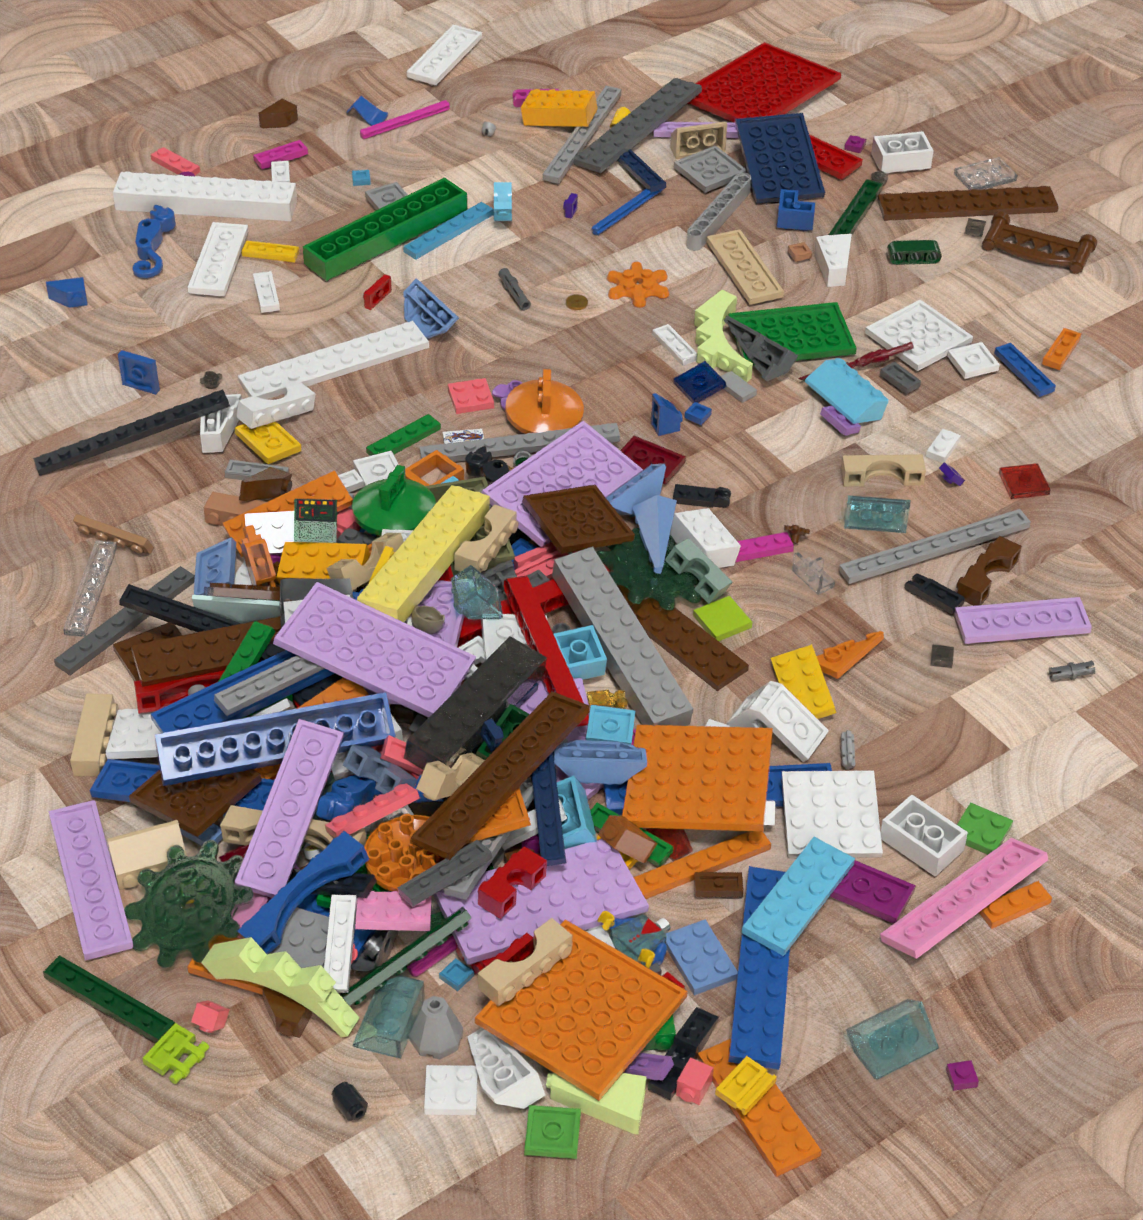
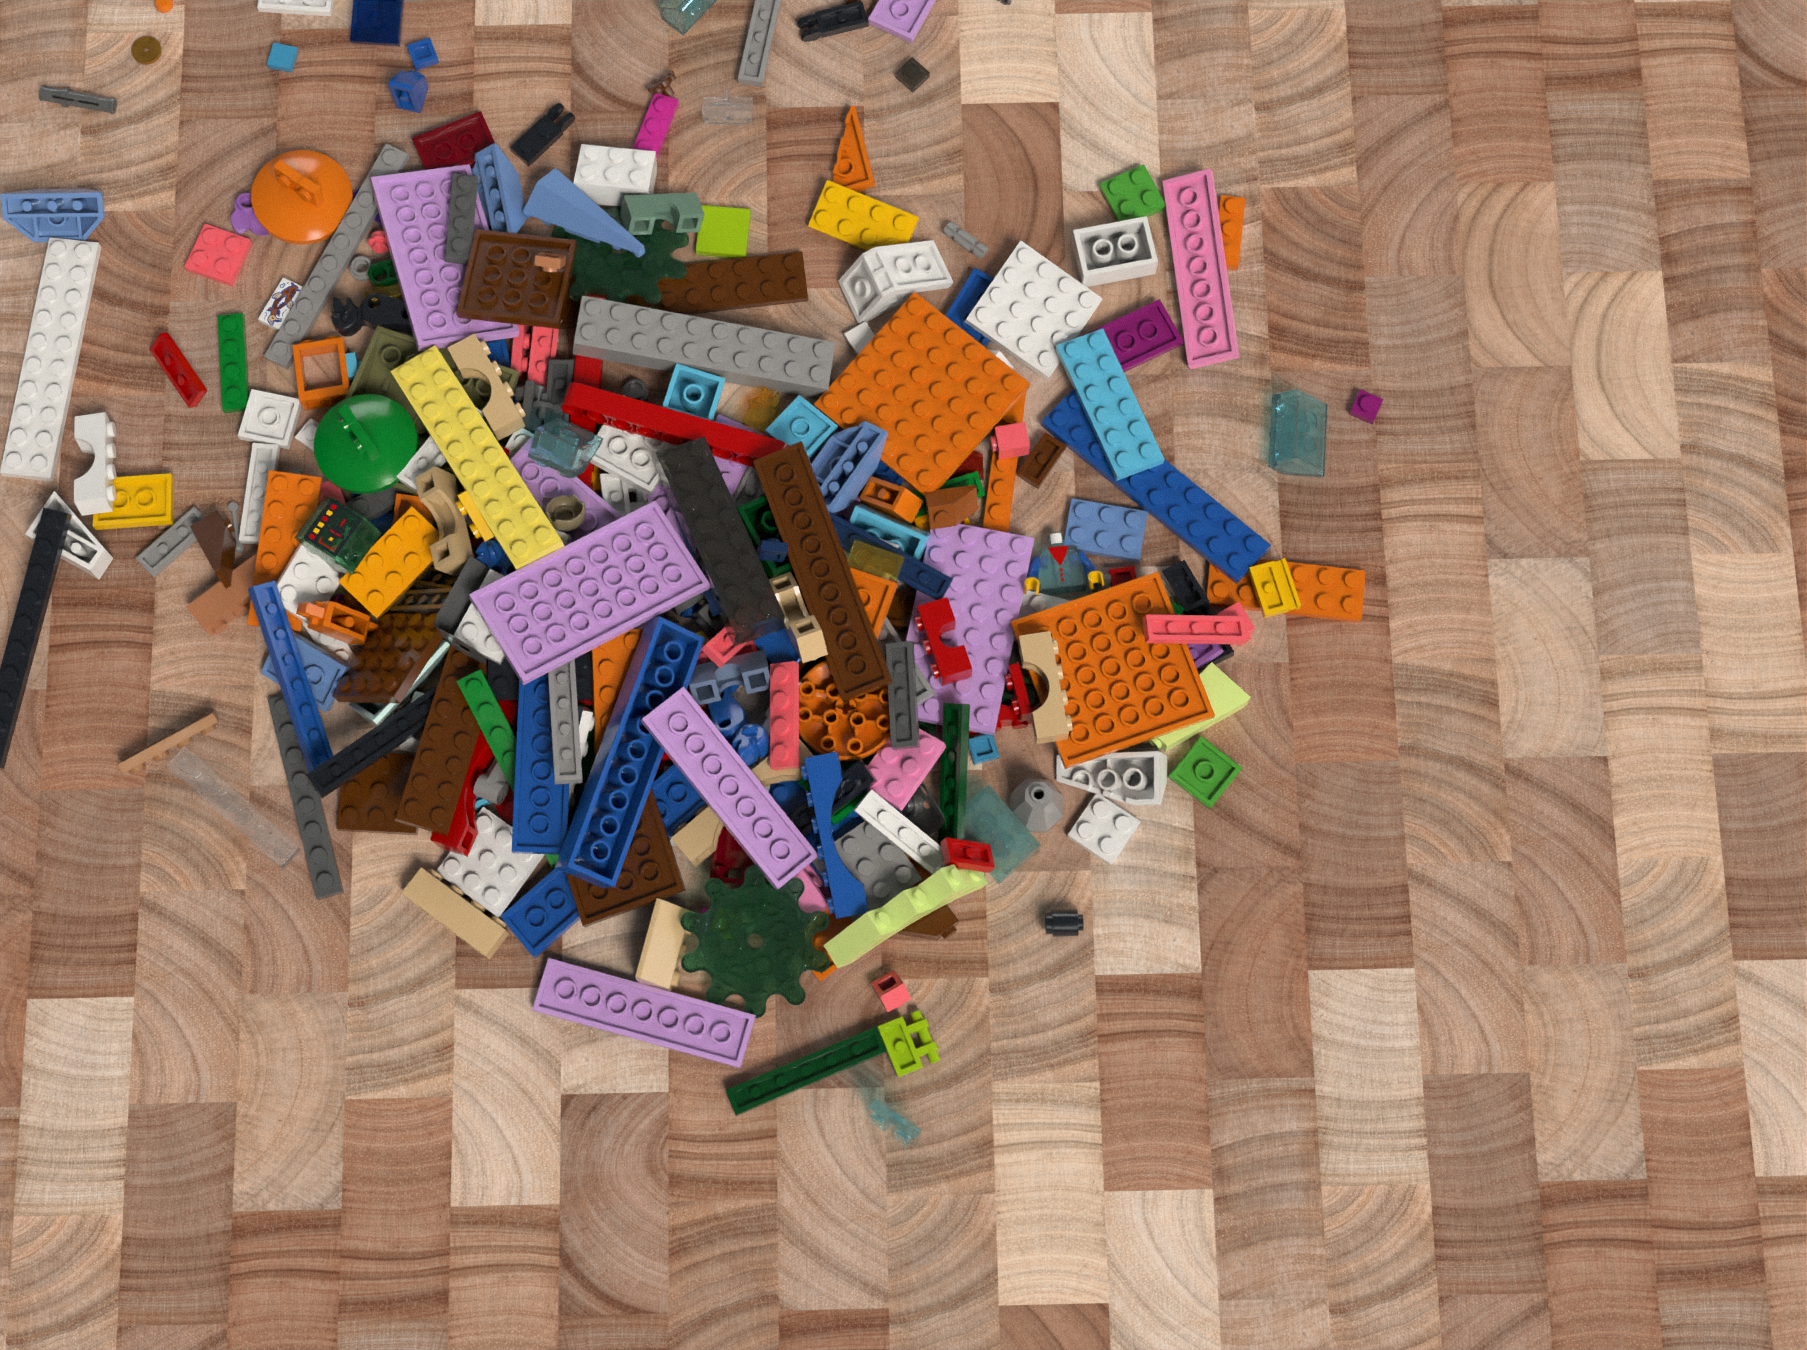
camera: 55 degrees left, 30 degrees up
none -> red plate [149,332,208,408]
none -> blue plate [248,580,333,790]
none -> dark azure tile [267,43,299,73]
none -> dark grey plate [445,173,478,265]
none -> nougat plate [534,252,566,272]
none -> clear yellow plate [847,540,905,582]
none -> orange slope [859,476,923,524]
none -> clear light blue plate [869,1099,922,1147]
none -> red plate [940,837,995,873]
none -> coral brick [990,422,1030,460]
none -> coral plate [1142,614,1247,644]

